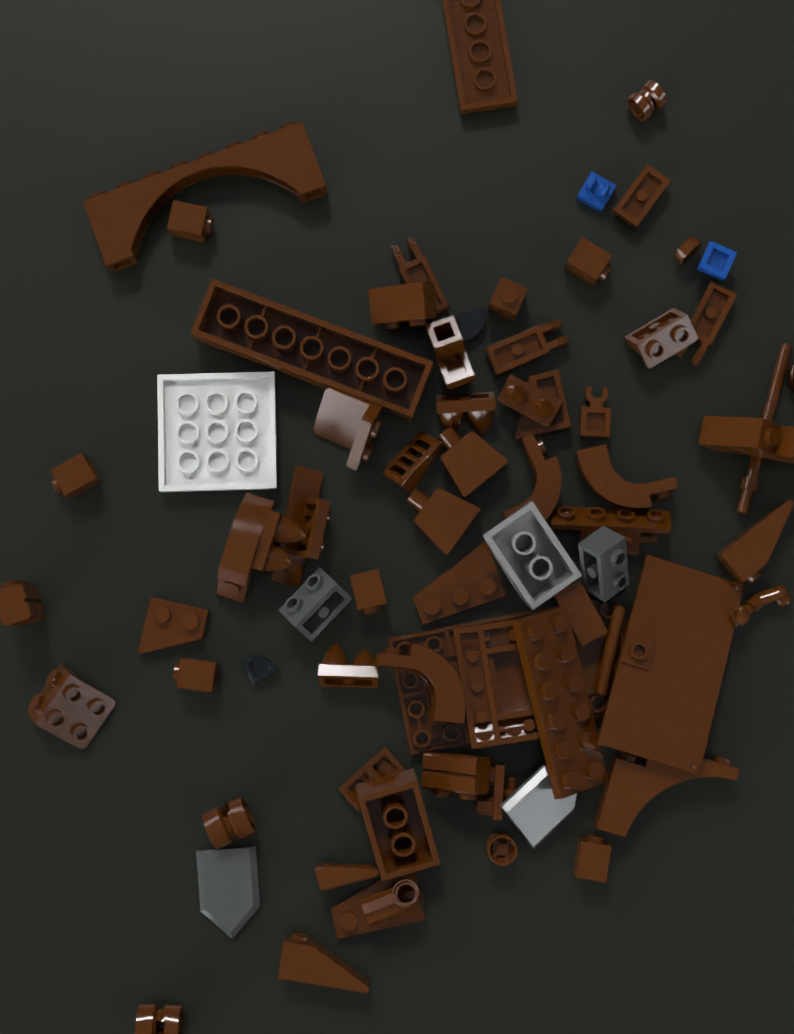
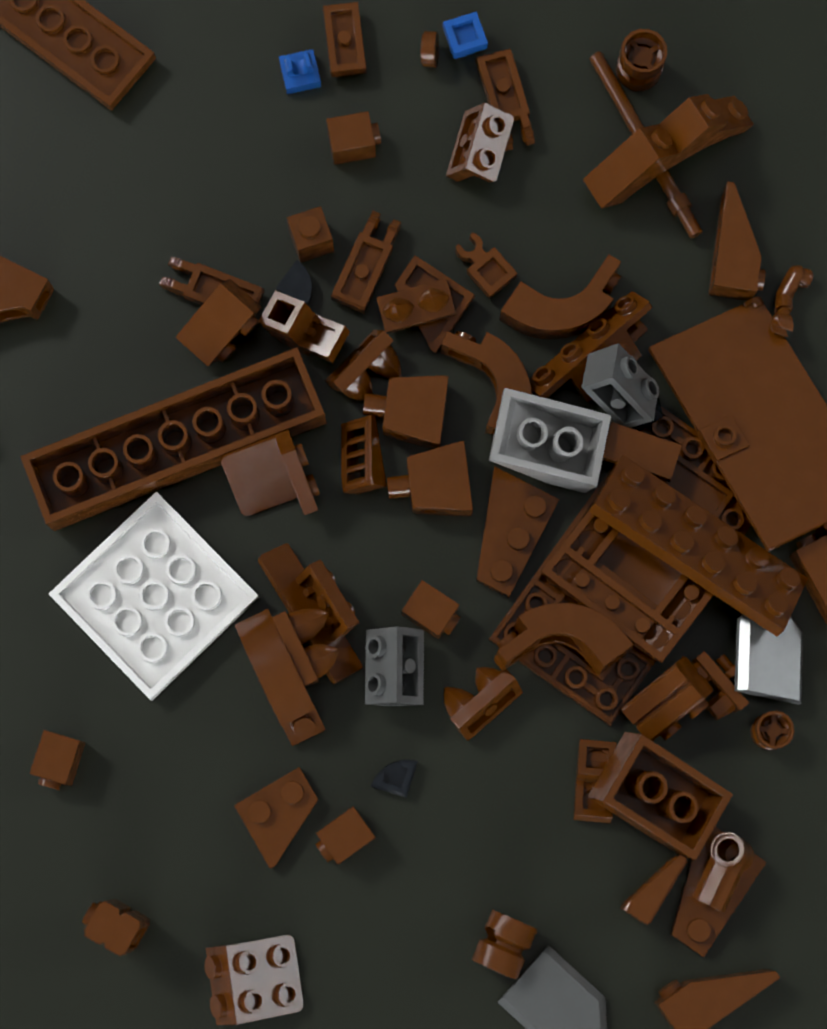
camera: 50 degrees left, 5 degrees down
reddish brown bar [595,605,626,696] -> none

